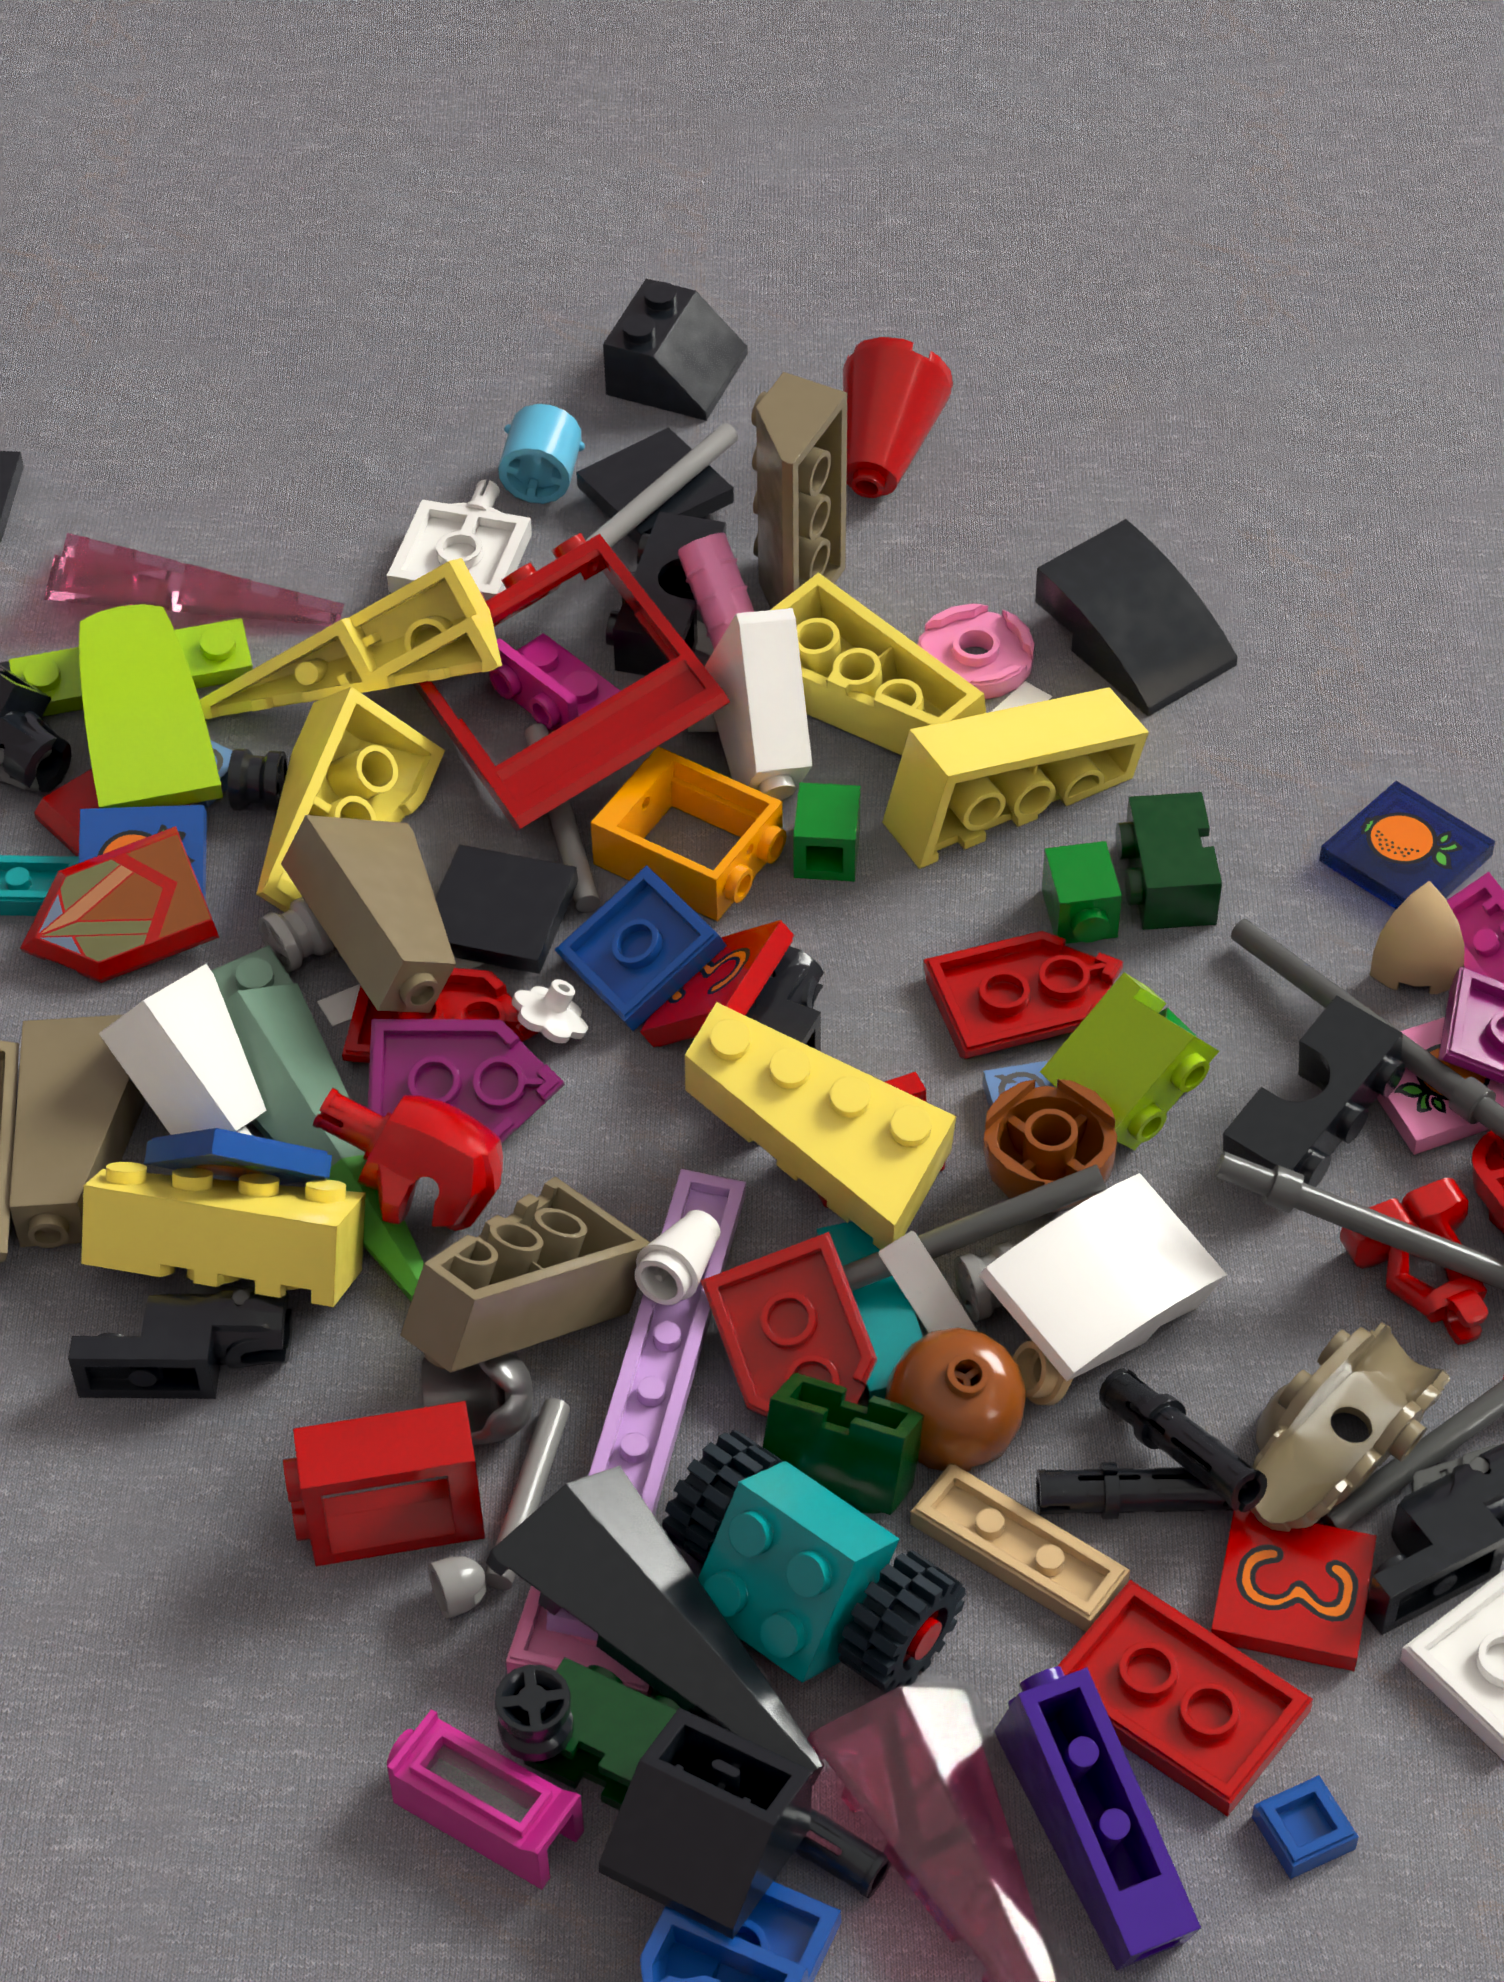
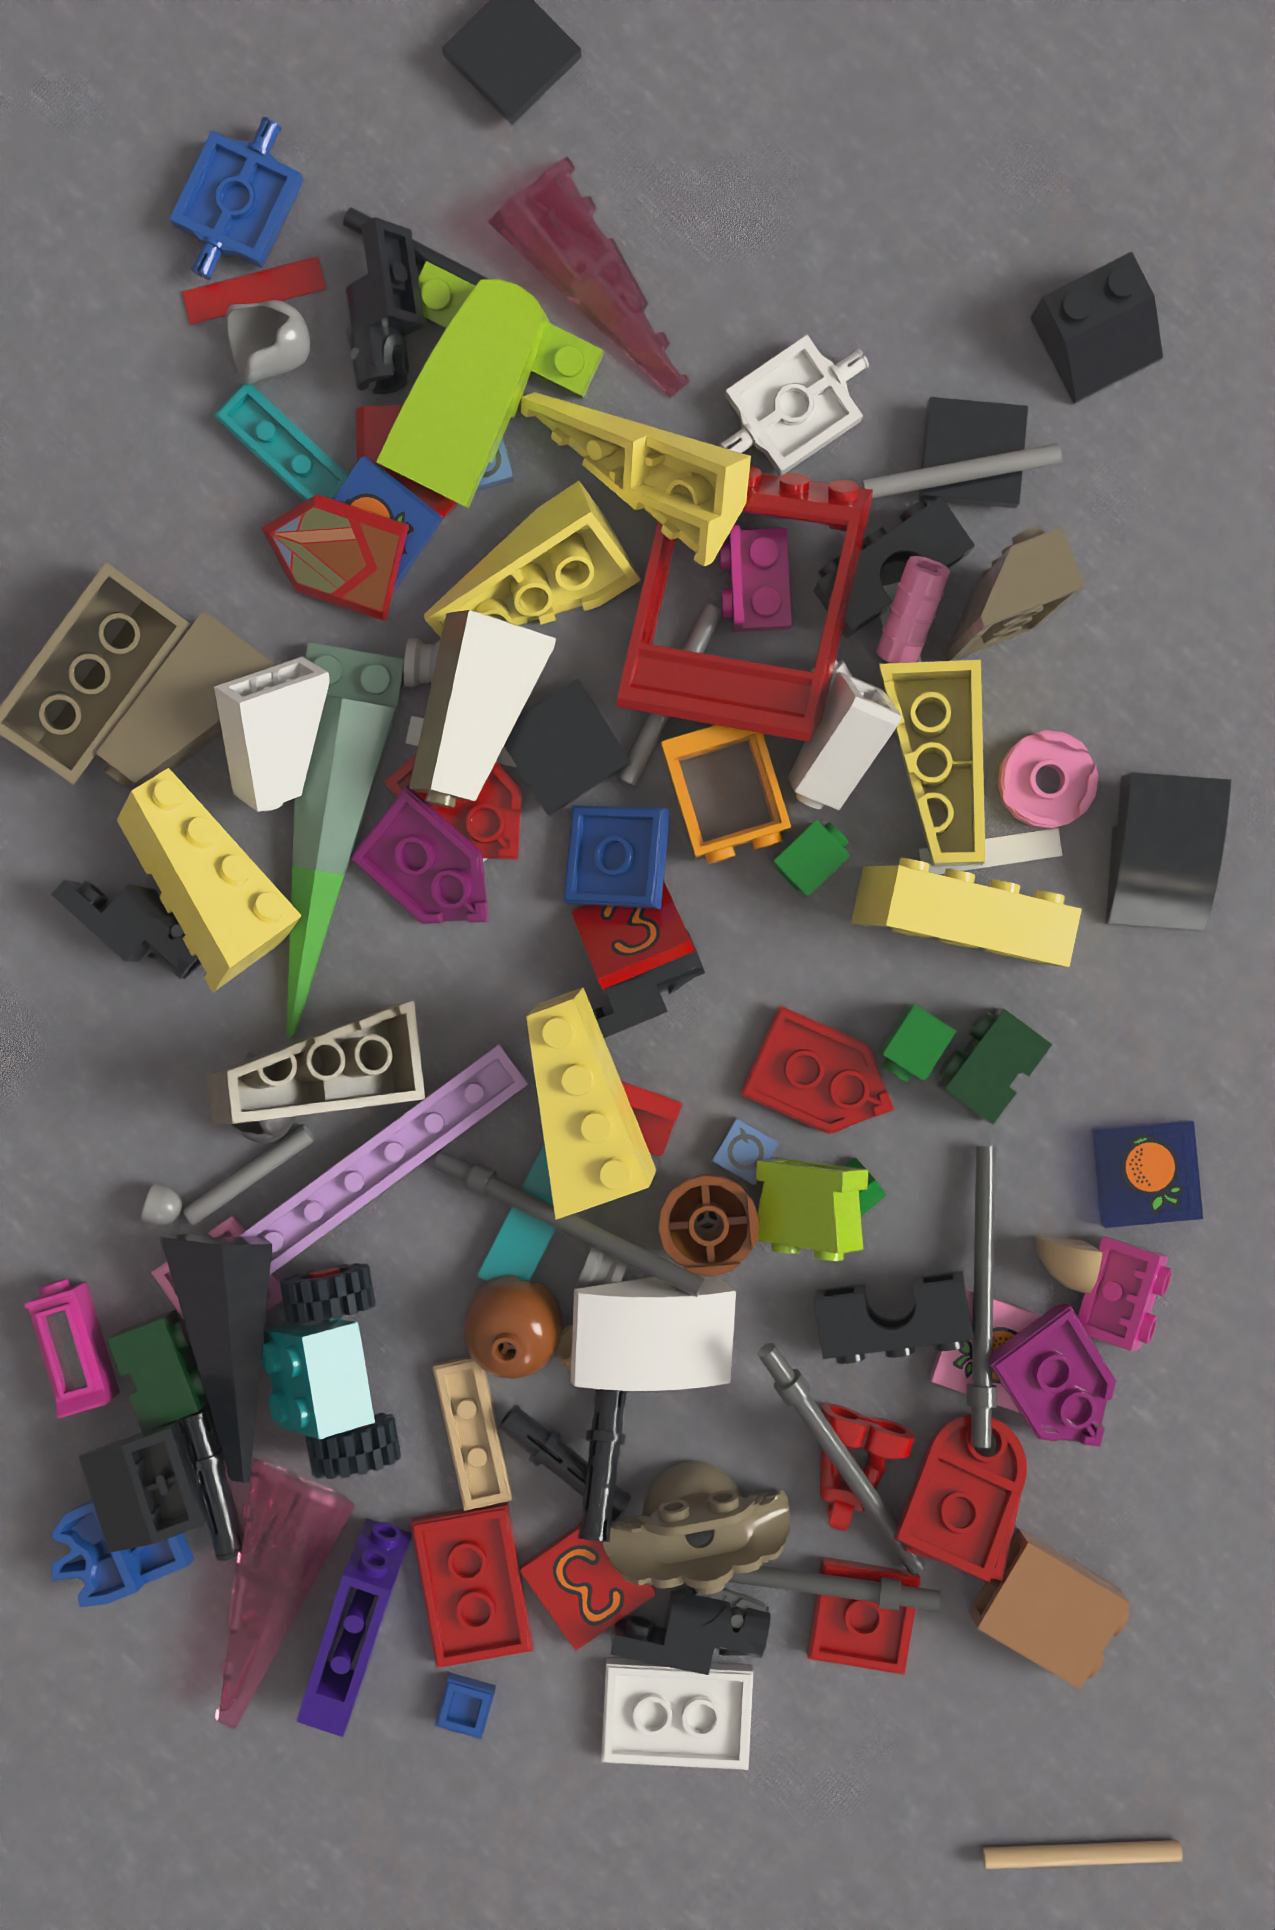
camera: 40 degrees right, 40 degrees up
blue tile [144,1128,332,1185] -> none
black wheel [228,748,288,811] -> none
red window [283,1401,485,1567] -> none
red piece [312,1088,503,1231] -> none
black wheel [495,1665,574,1762] -> none
medium azure piece [498,404,585,504] -> none
white plant [512,979,588,1043] -> none
white cone [635,1210,721,1305] -> none
red tile [701,1232,878,1418] -> none
dark green brick [762,1372,924,1515] -> none
red cone [843,337,953,498] -> none
white sticker [878,1231,978,1333] -> none

